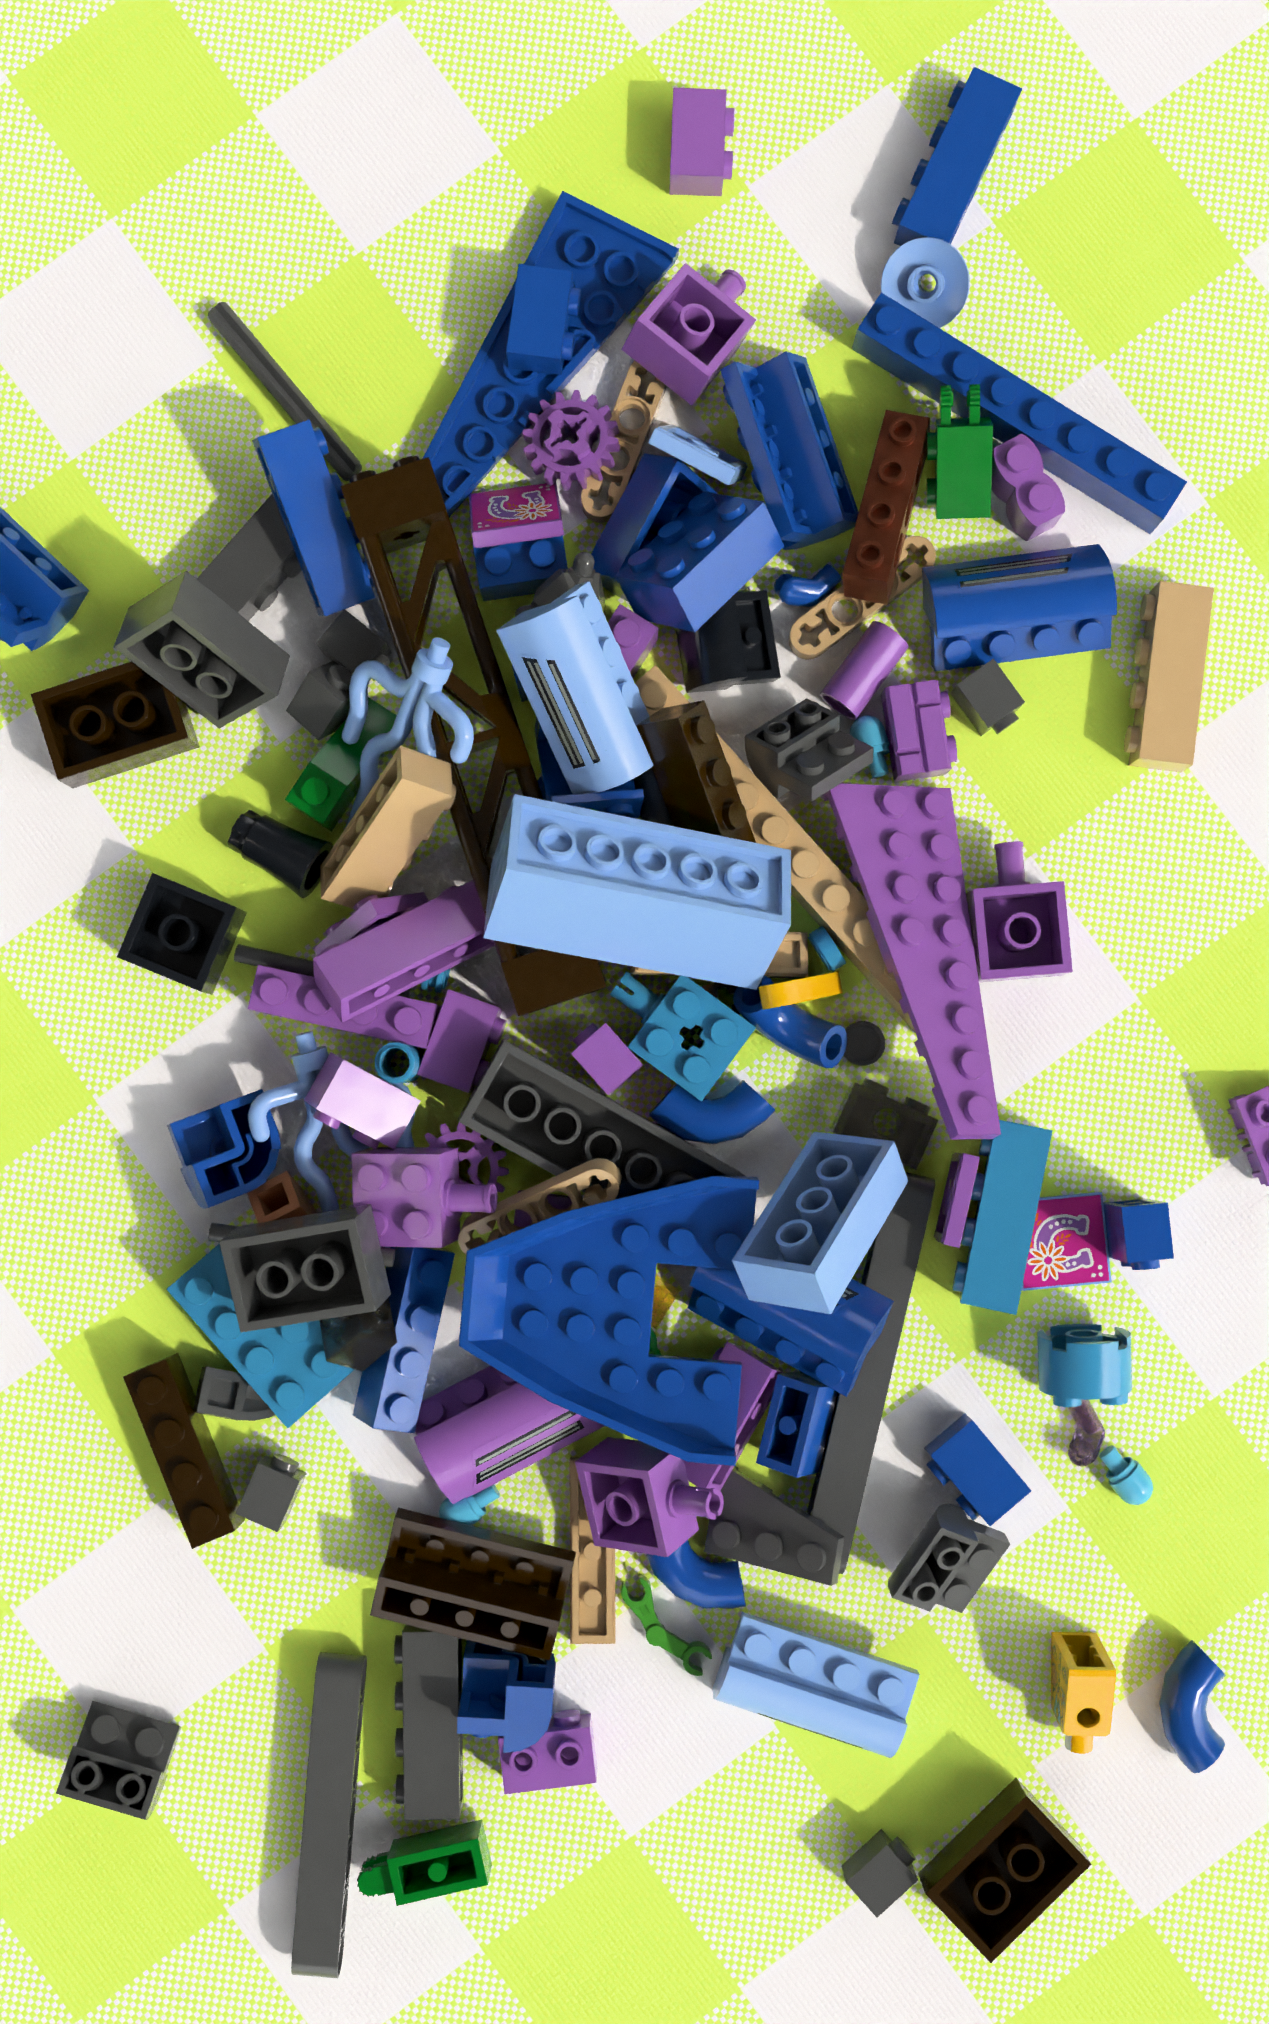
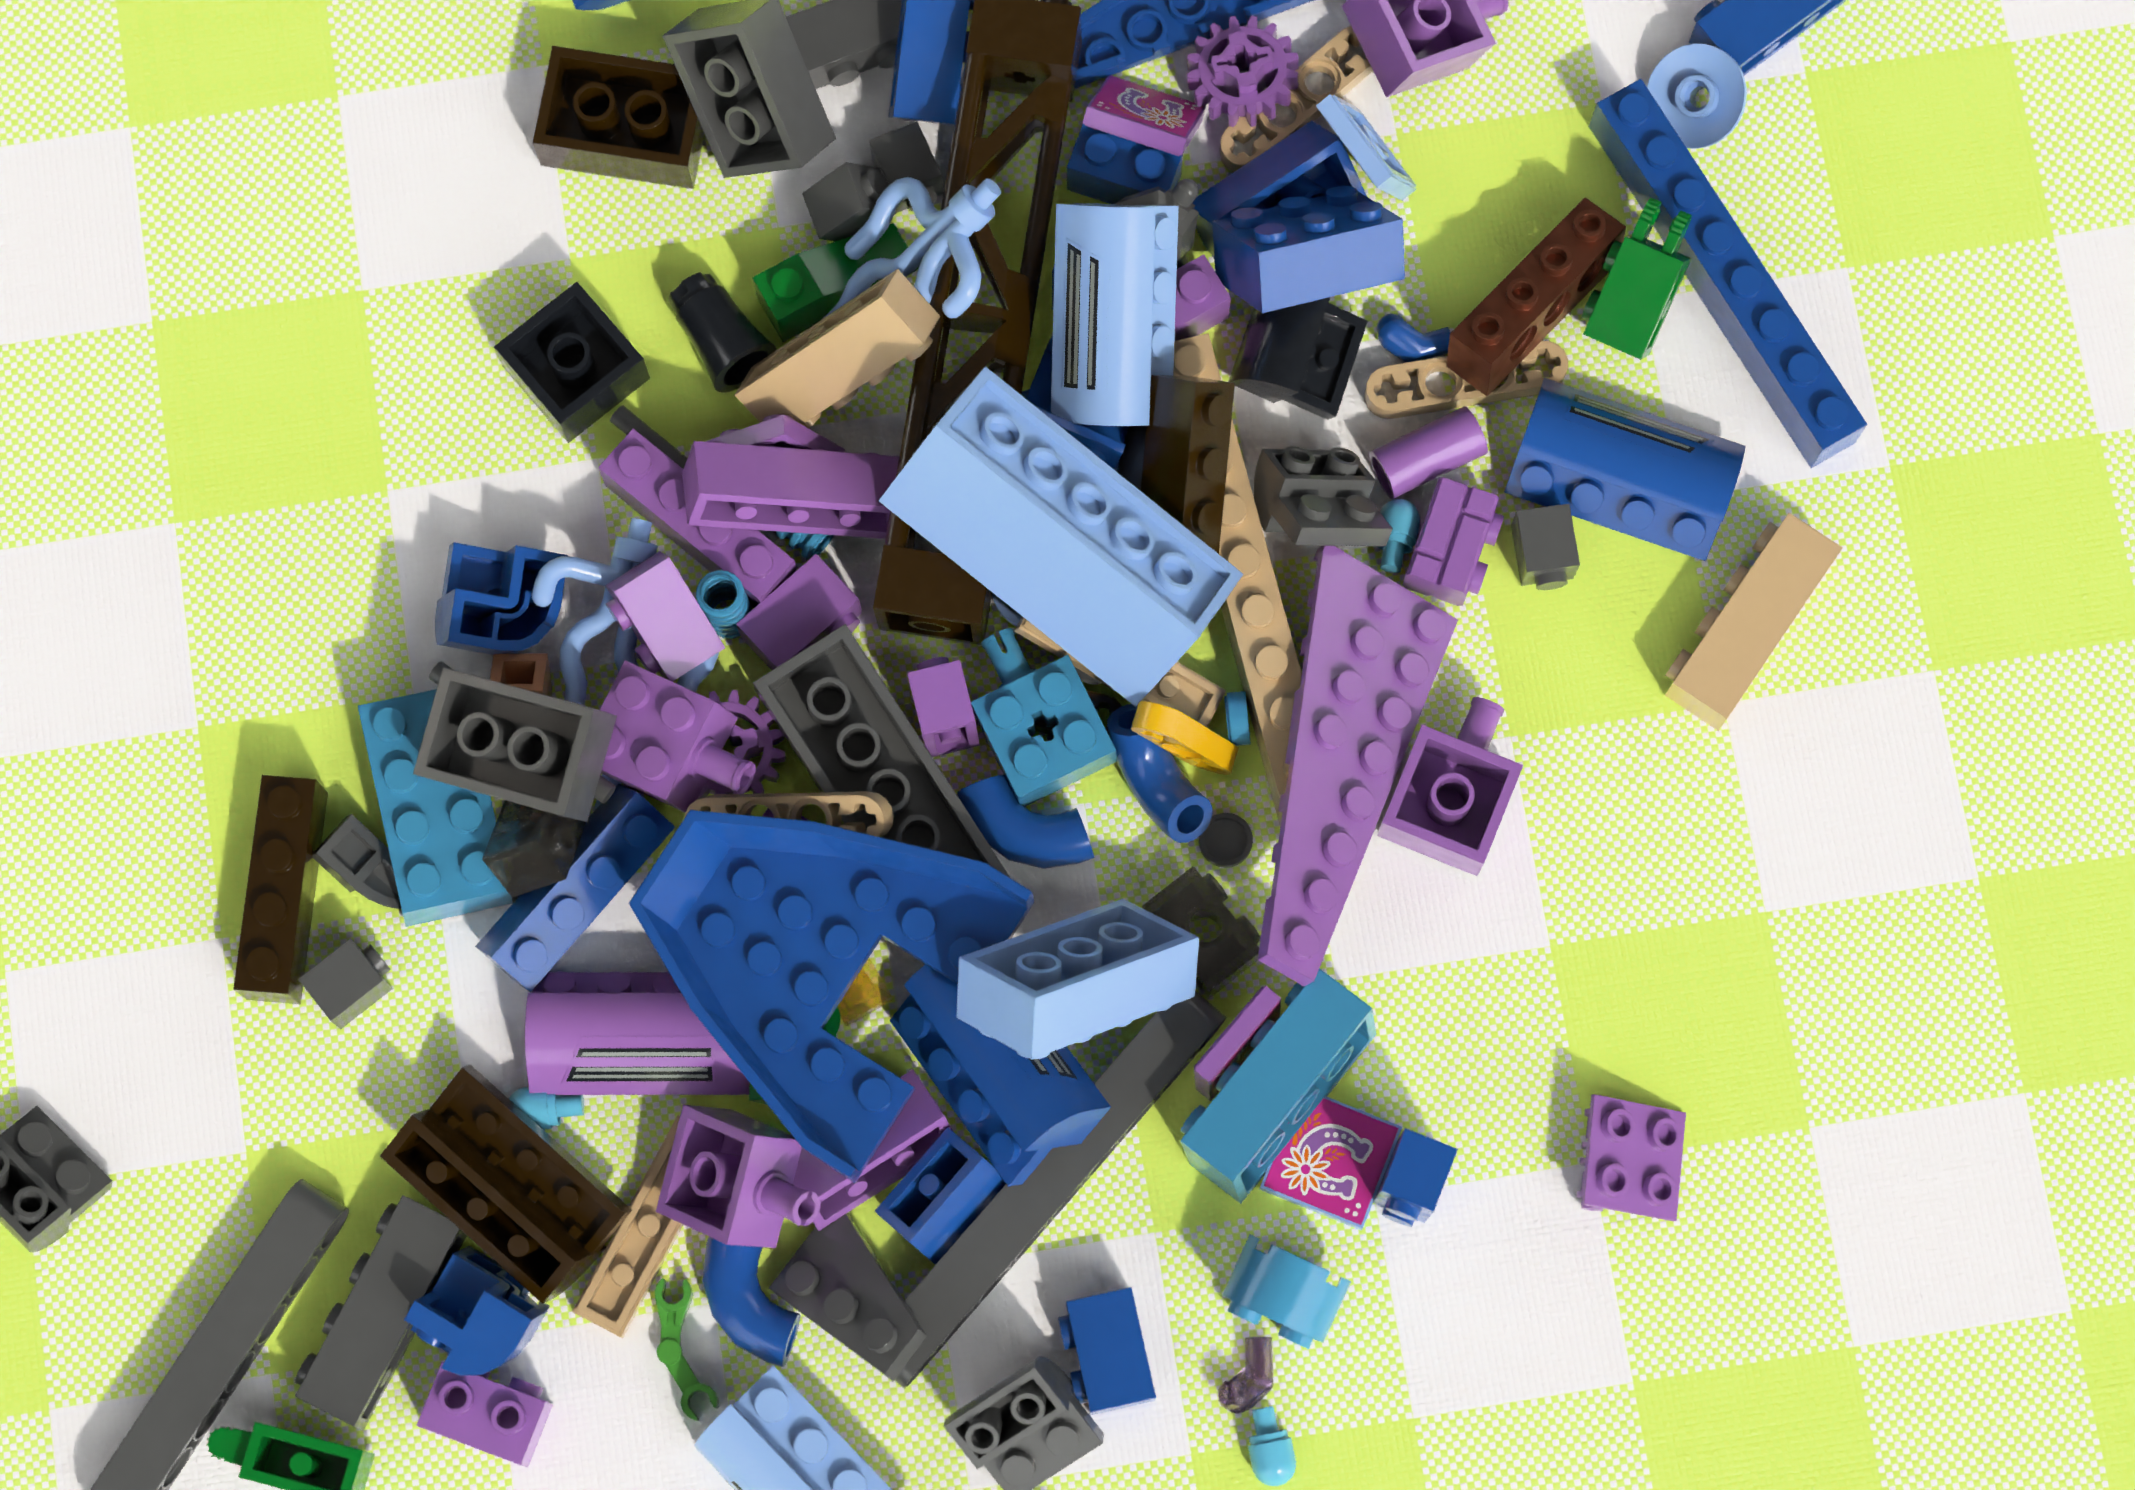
camera: 25 degrees right, 10 degrees down
blue brick [720,351,859,550] -> none
medium lavender brick [991,433,1065,541] -> none

